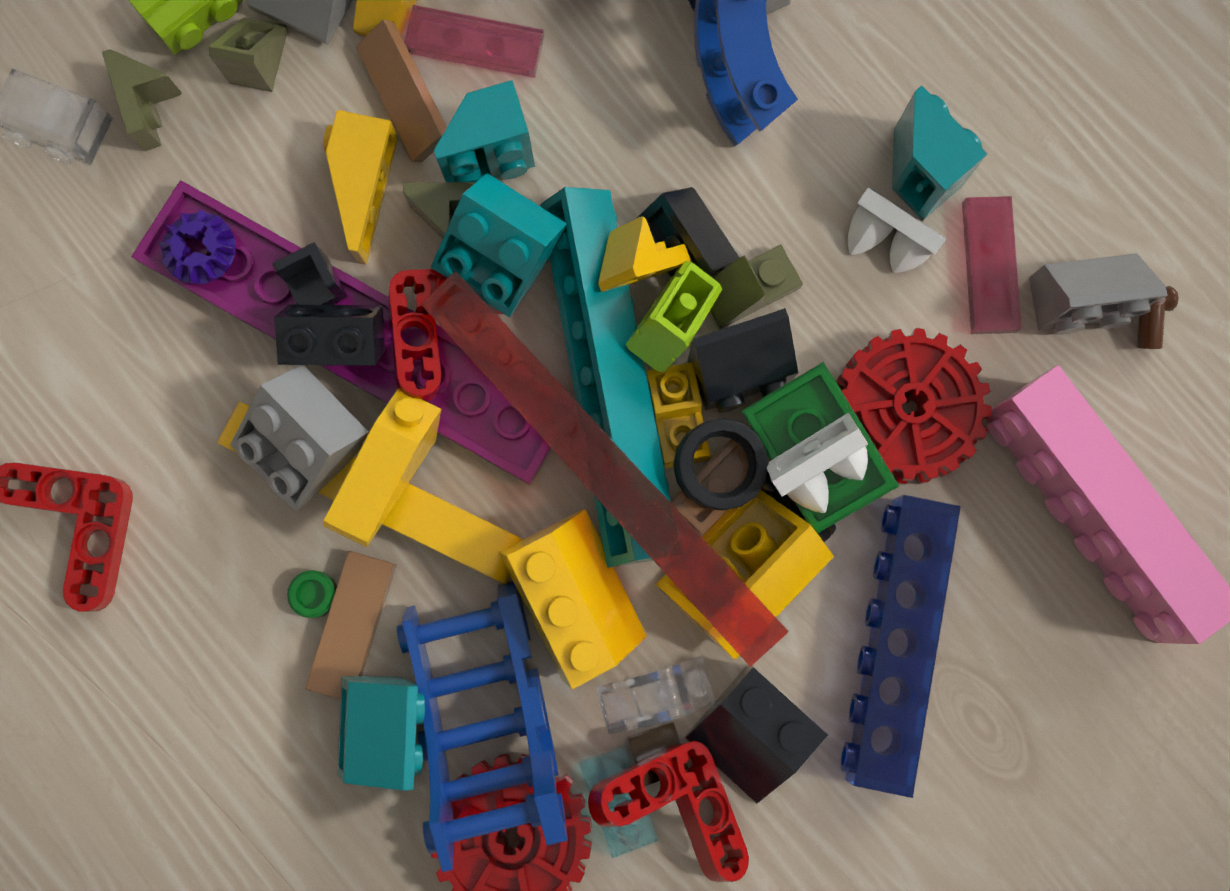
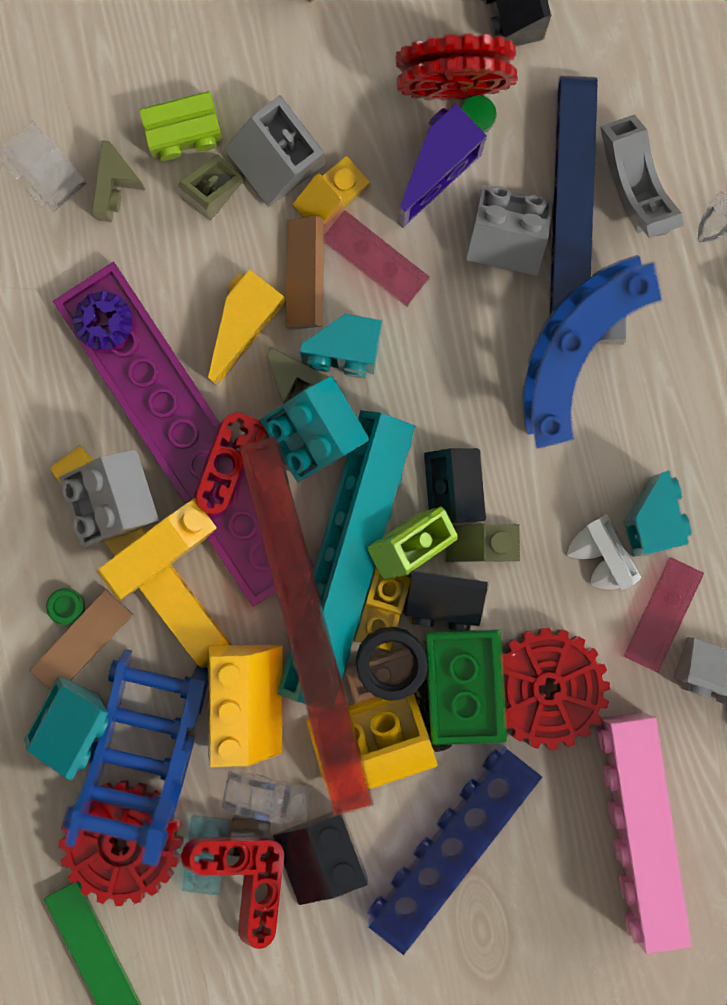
camera: 25 degrees right, 5 degrees up
black panel [272,242,348,305] -> none
black brick [274,304,385,365] -> none
yellow slope [598,217,691,292] -> none
white tile [767,413,868,513] -> none

